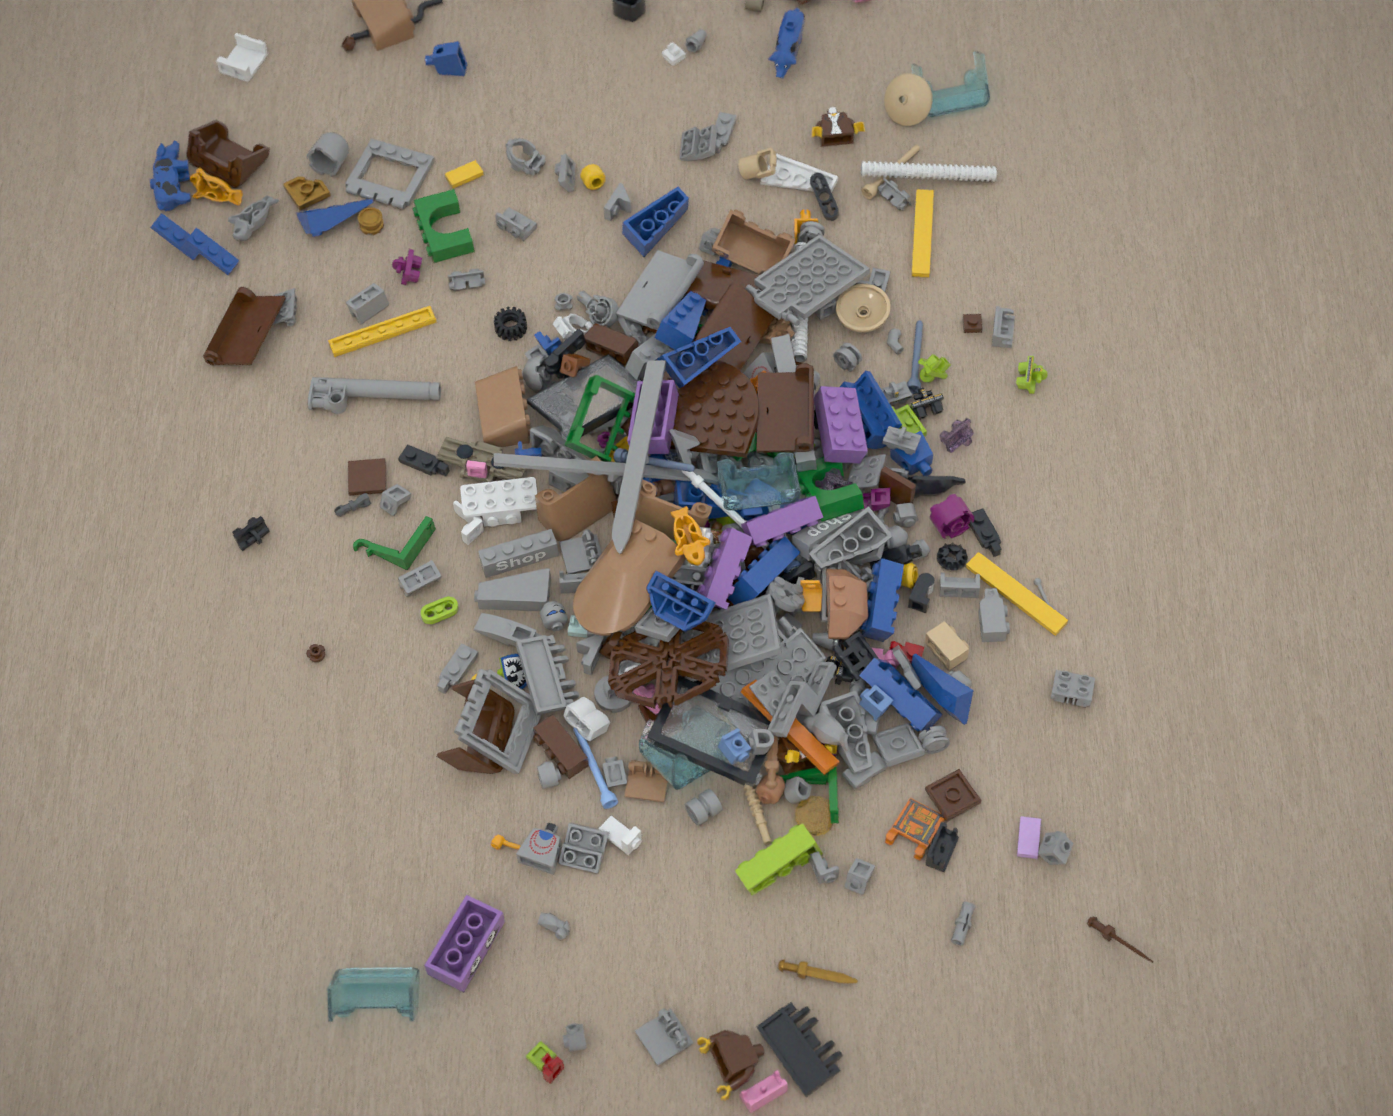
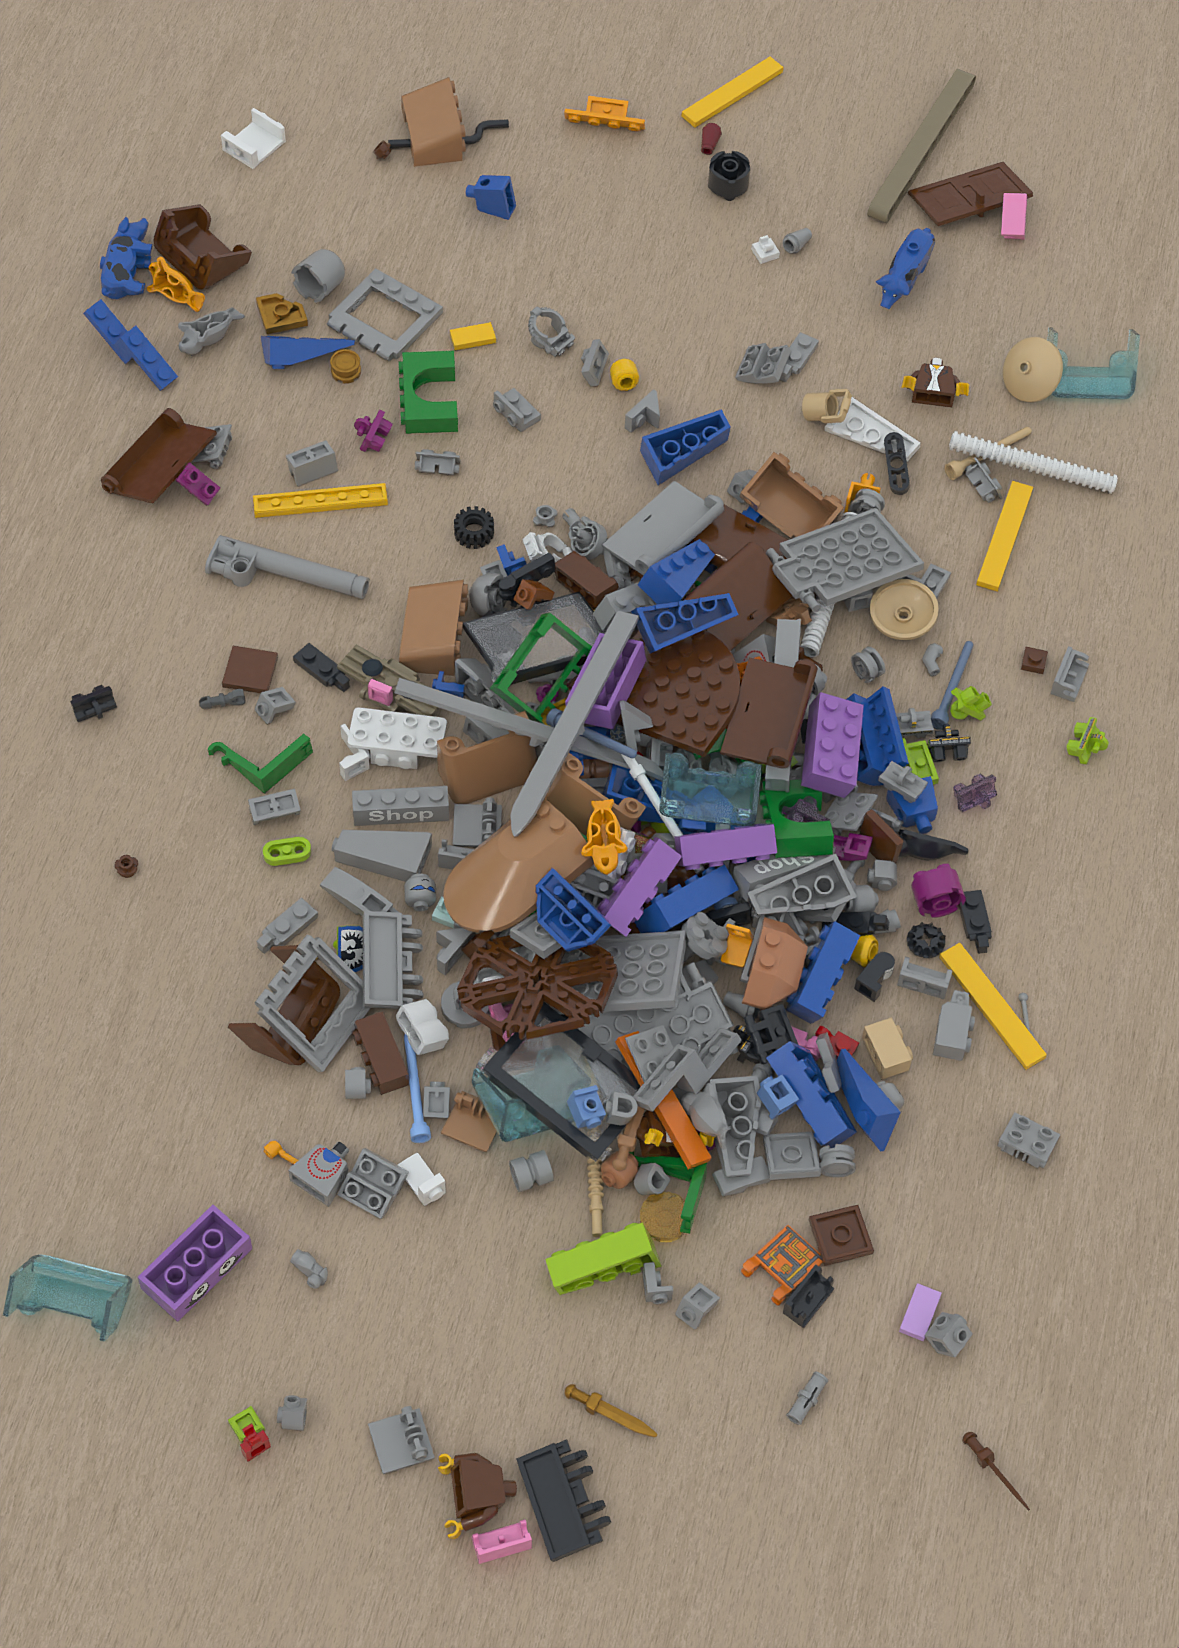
camera: 10 degrees right, 0 degrees up
none -> magenta hips [175,463,221,506]

